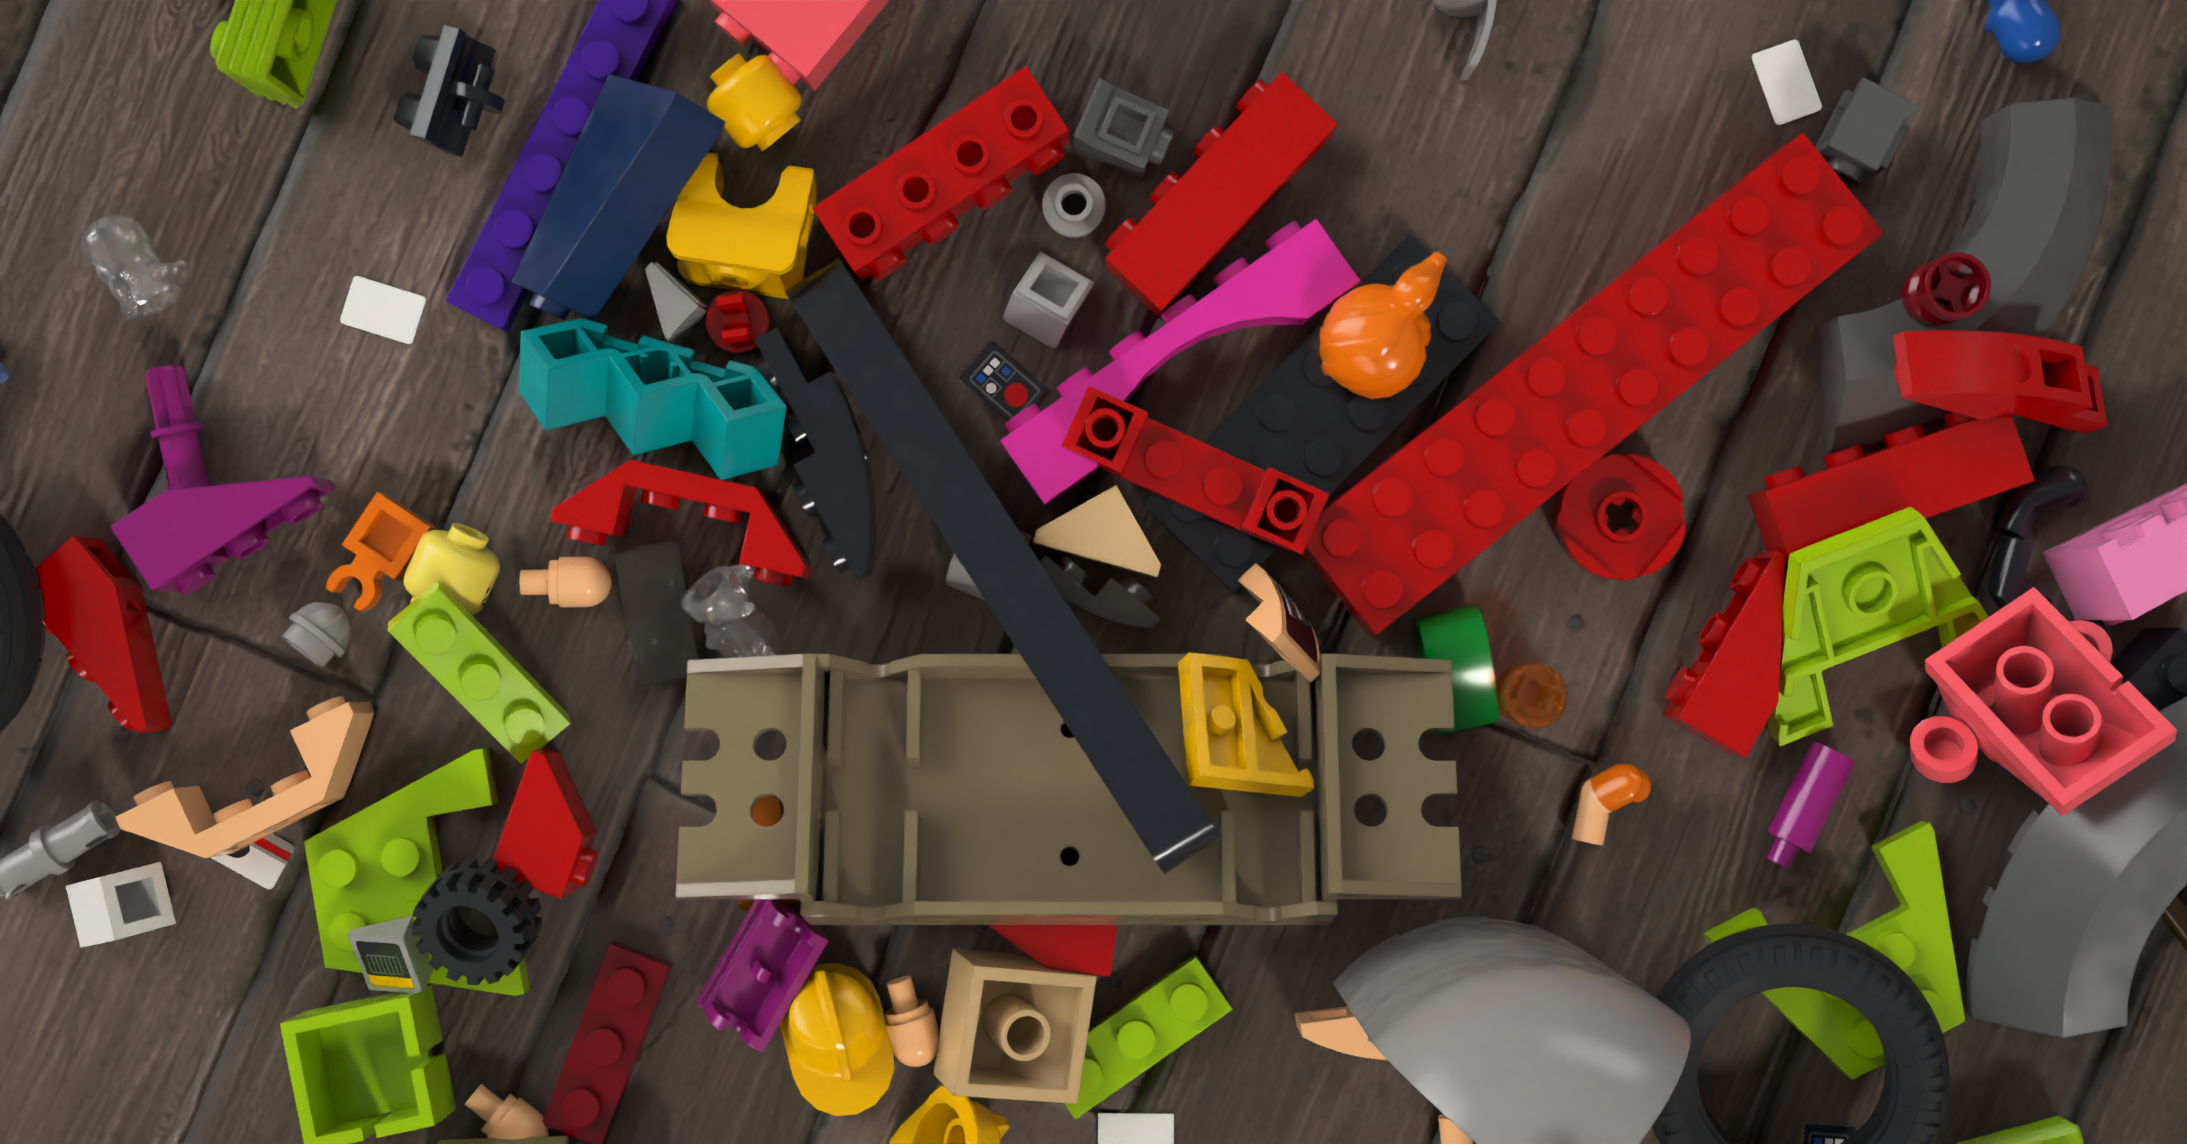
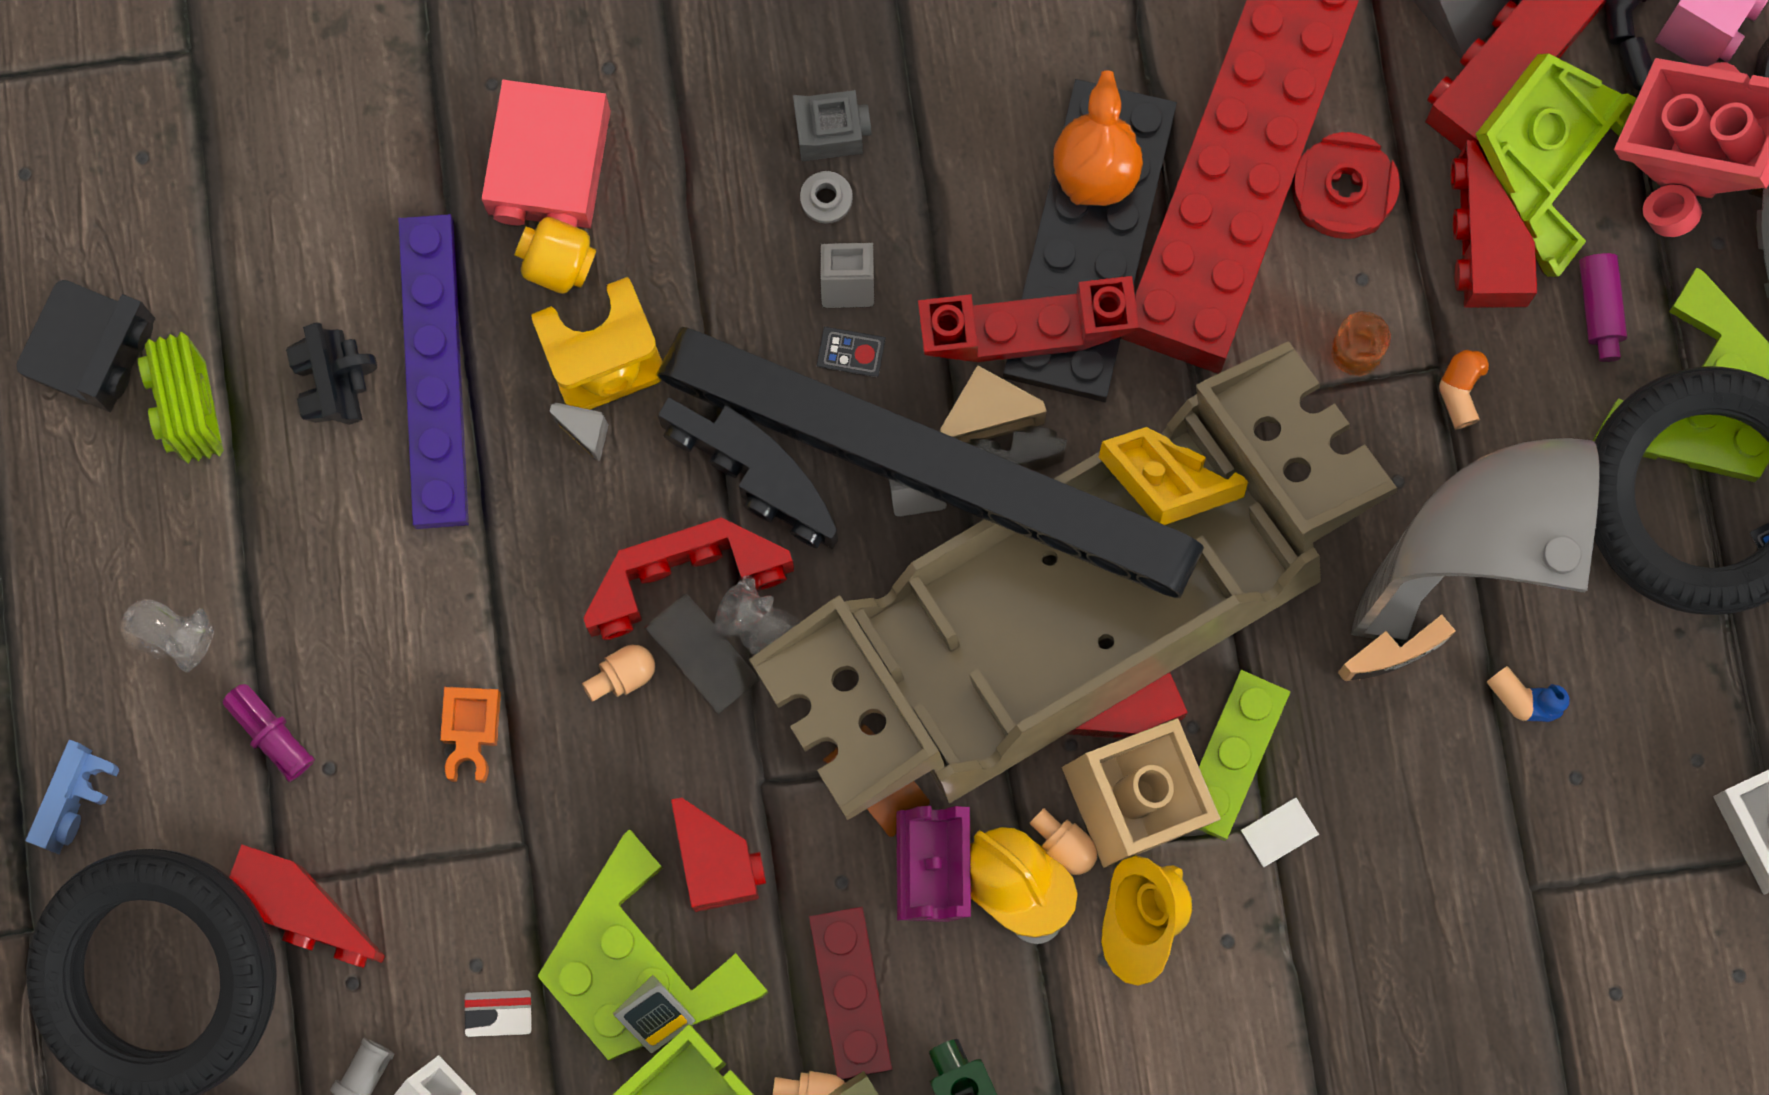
camera: 30 degrees left, 10 degrees down
magenta slope [110,476,336,595] -> none
light nougat slope [115,696,375,858] -> none
light grey plate [281,602,351,668] -> none
white sticker [340,276,426,344] -> none
lime plate [387,581,571,764] -> none
light yellow head [403,523,500,615] -> none
black tyre [411,858,542,985] -> none
dark blue slope [511,74,726,321] -> none
teal brick [519,318,786,480] -> none
red plate [706,290,770,354] -> none
red brick [812,66,1070,281] -> none
dark pink arch [1000,219,1361,507] -> none
red brick [1105,72,1338,319] -> none
light nougat slope [1238,562,1320,683] -> none
green panel [1412,604,1499,734] -> none

